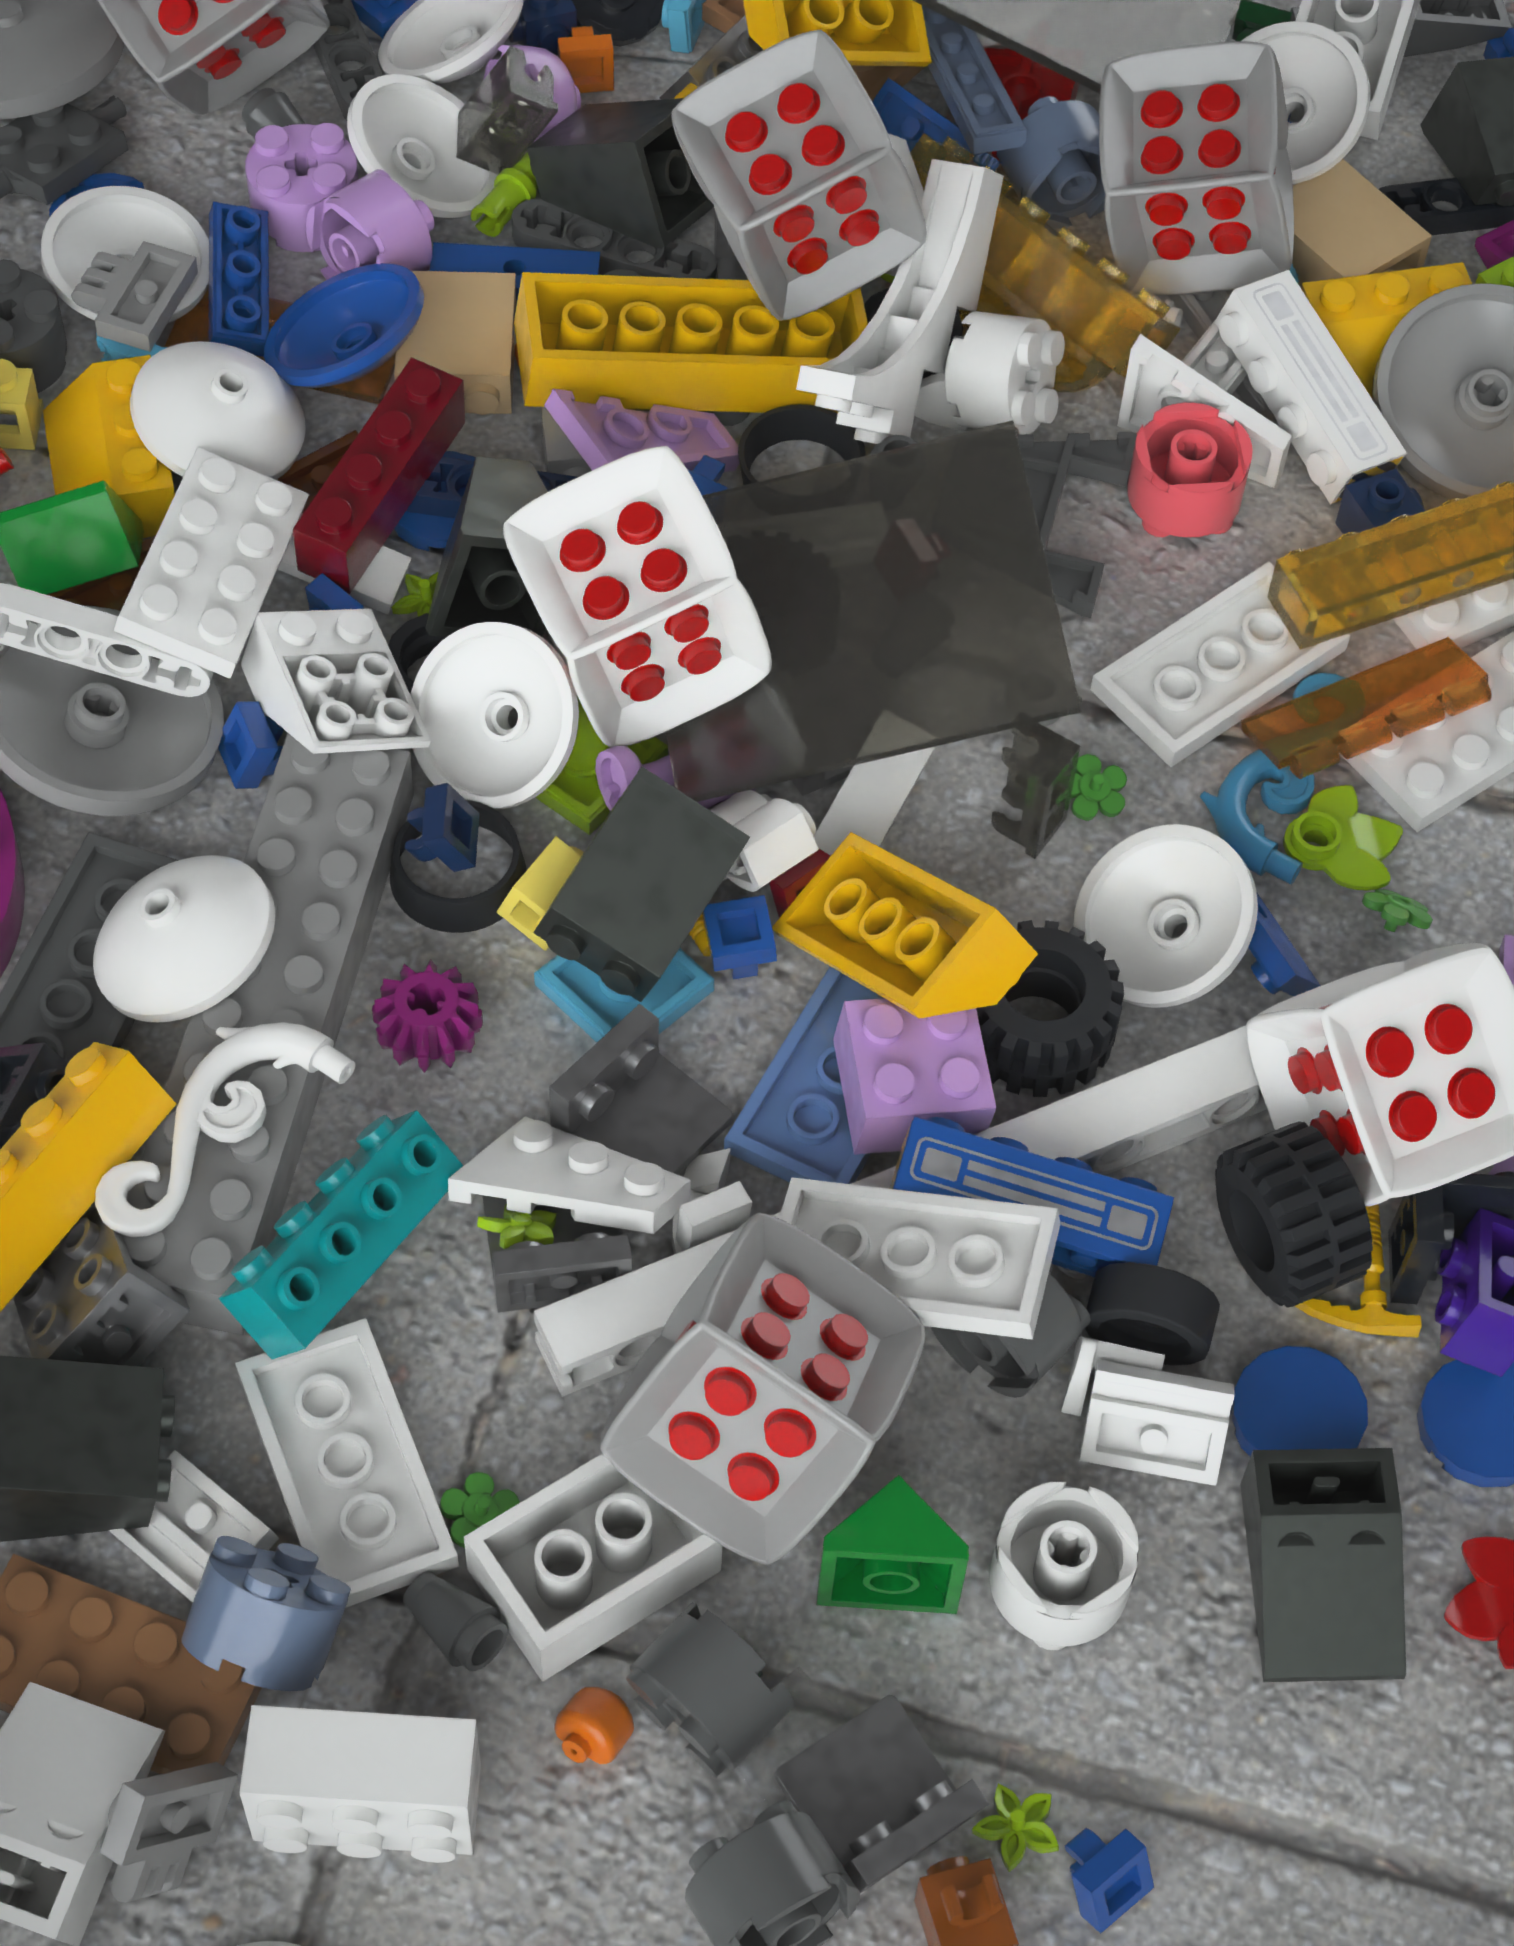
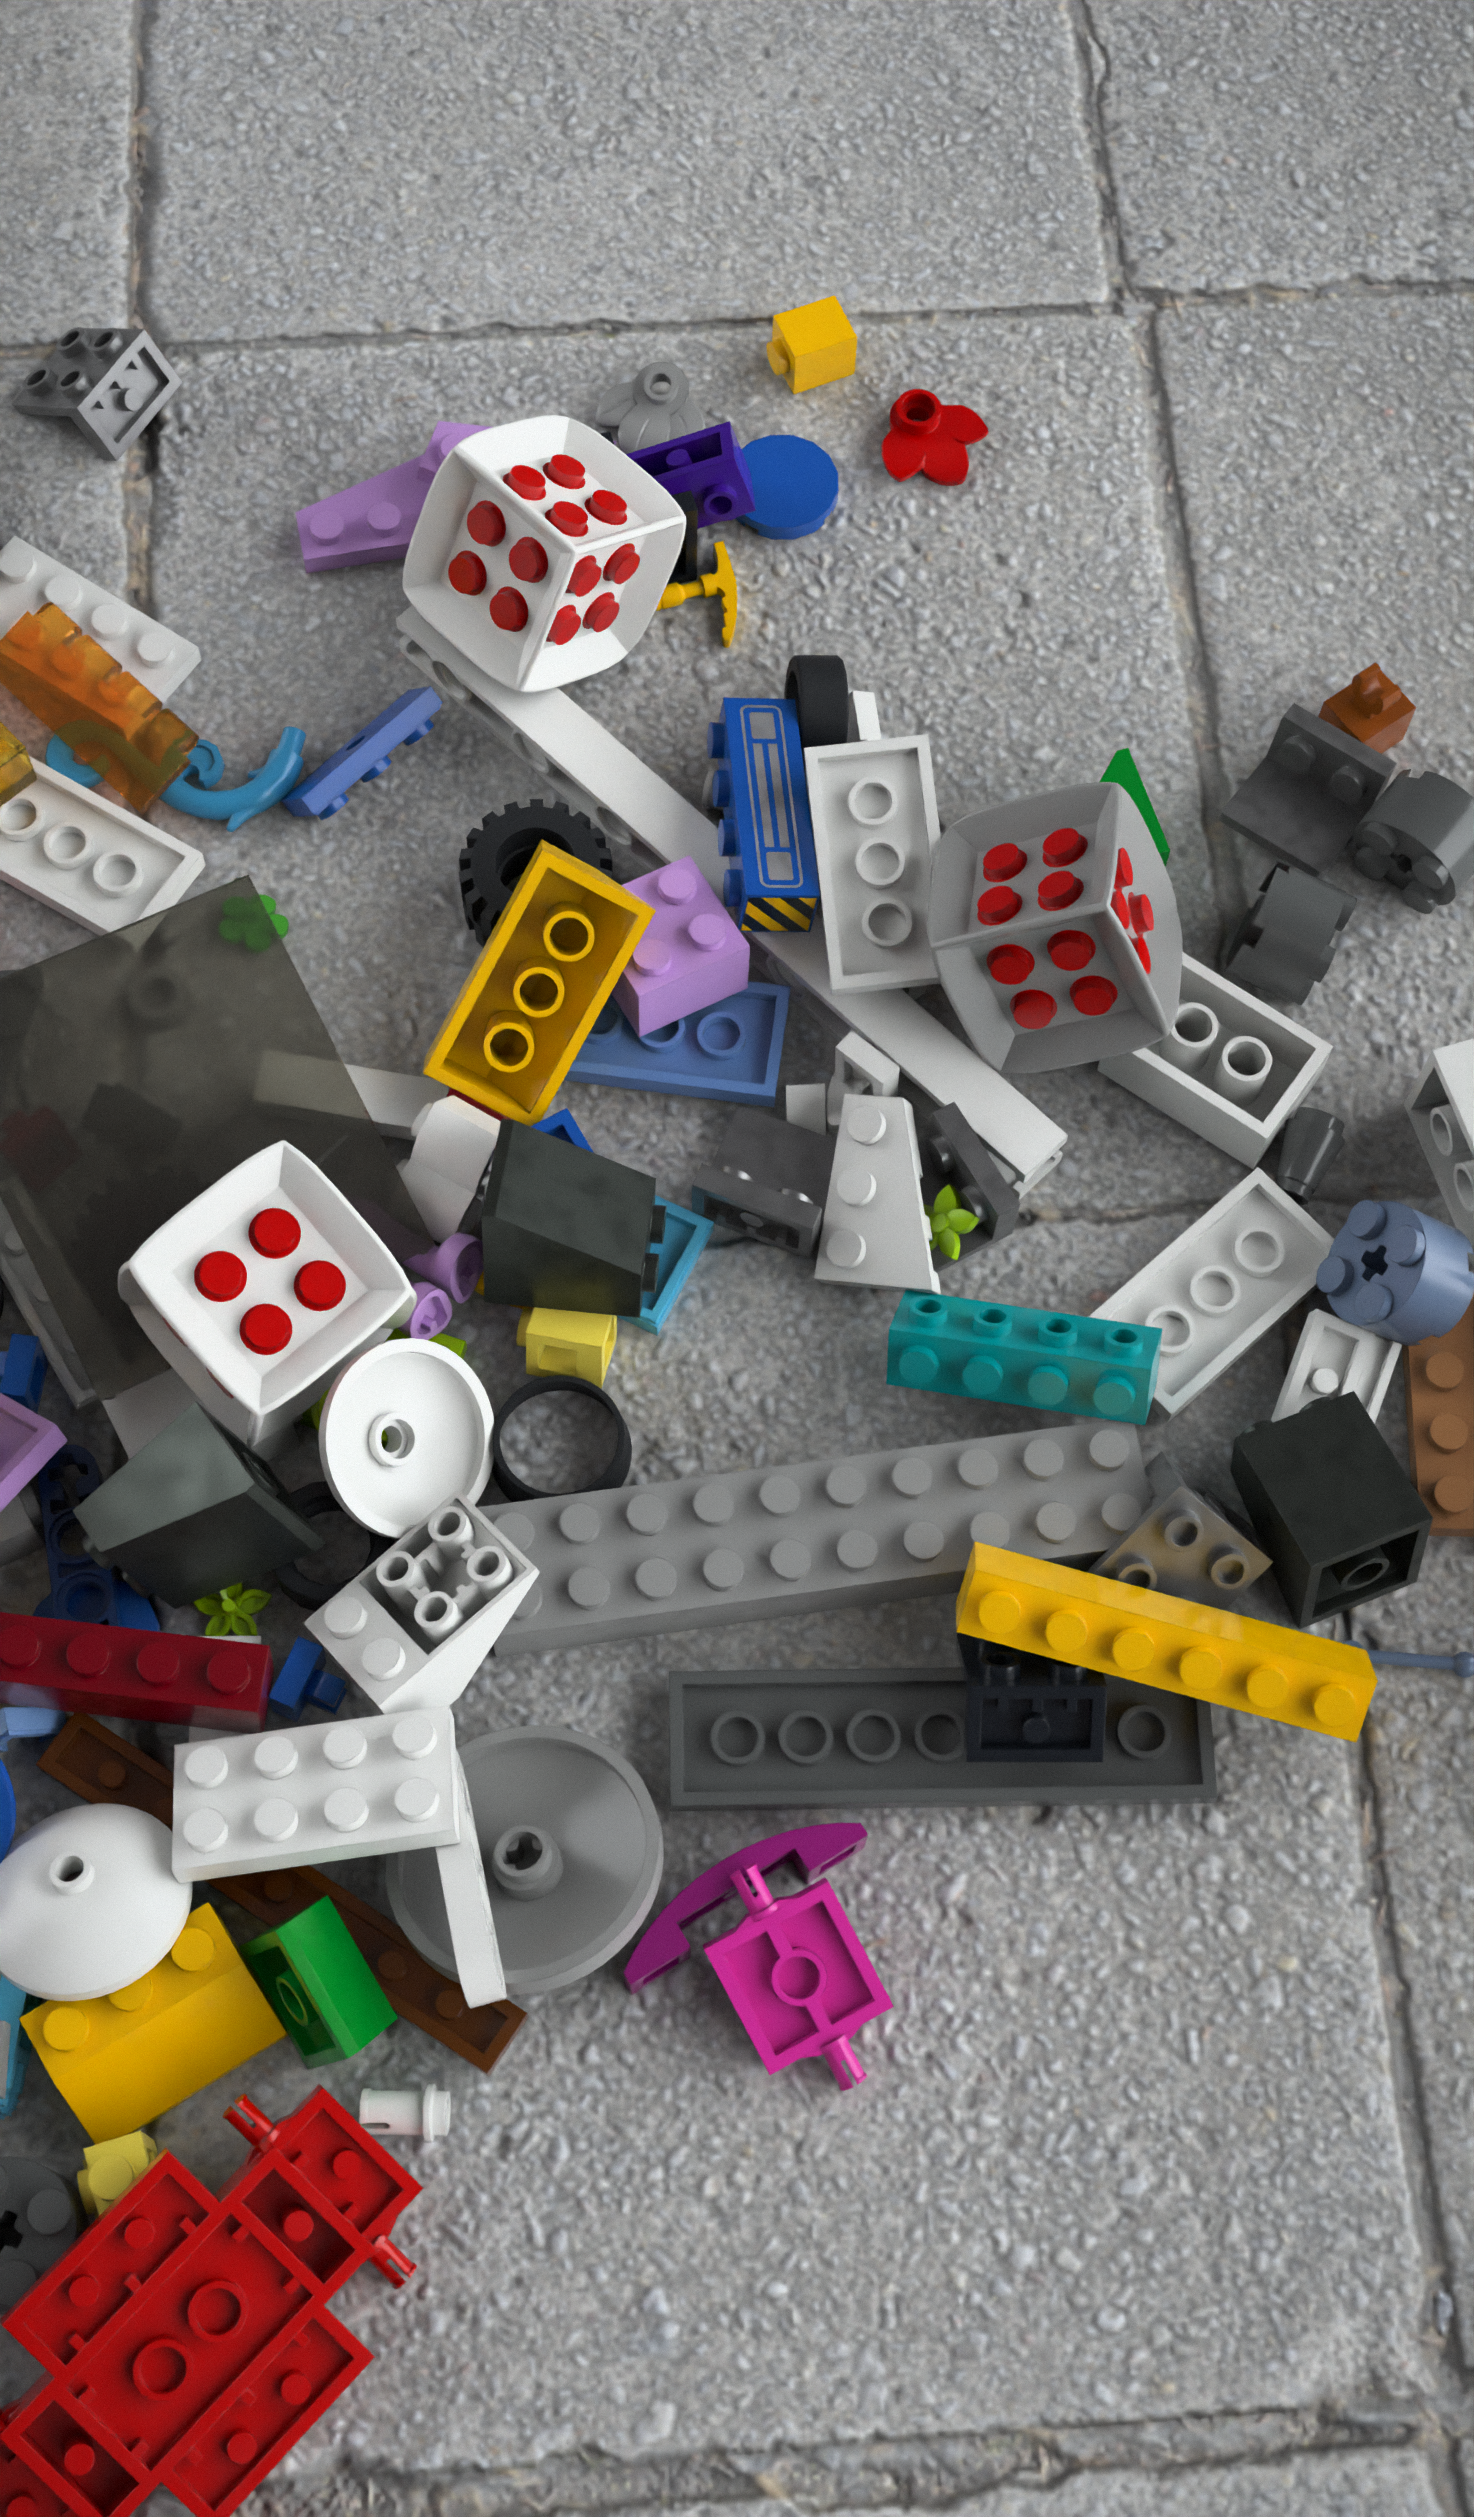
camera: 110 degrees left, 10 degrees up
white dish [93,855,275,1023] -> none
white plant [95,1022,355,1237] -> none
blue tile [218,702,284,789] -> none
magenta gear [372,959,483,1073] -> none
dark blue tile [405,783,479,872] -> none
bright green plant [439,1472,520,1548] -> none
orange piece [554,1687,634,1764] -> none
lime plant [972,1783,1059,1872] -> none
white brick [989,1482,1139,1650] -> none
clear smoke hinge [991,714,1081,859] -> none
blue tile [1065,1828,1154,1934] -> none
white dish [1073,824,1258,1008] -> none
white plate [1079,1359,1235,1486] -> none
black tyre [1215,1121,1373,1308] -> none
blue tile [1230,1346,1368,1457] -> none
pearl dark grey slope [1240,1448,1406,1682] -> none
lime plate [1283,785,1403,891] -> none
bright green plant [1362,889,1433,932] -> none

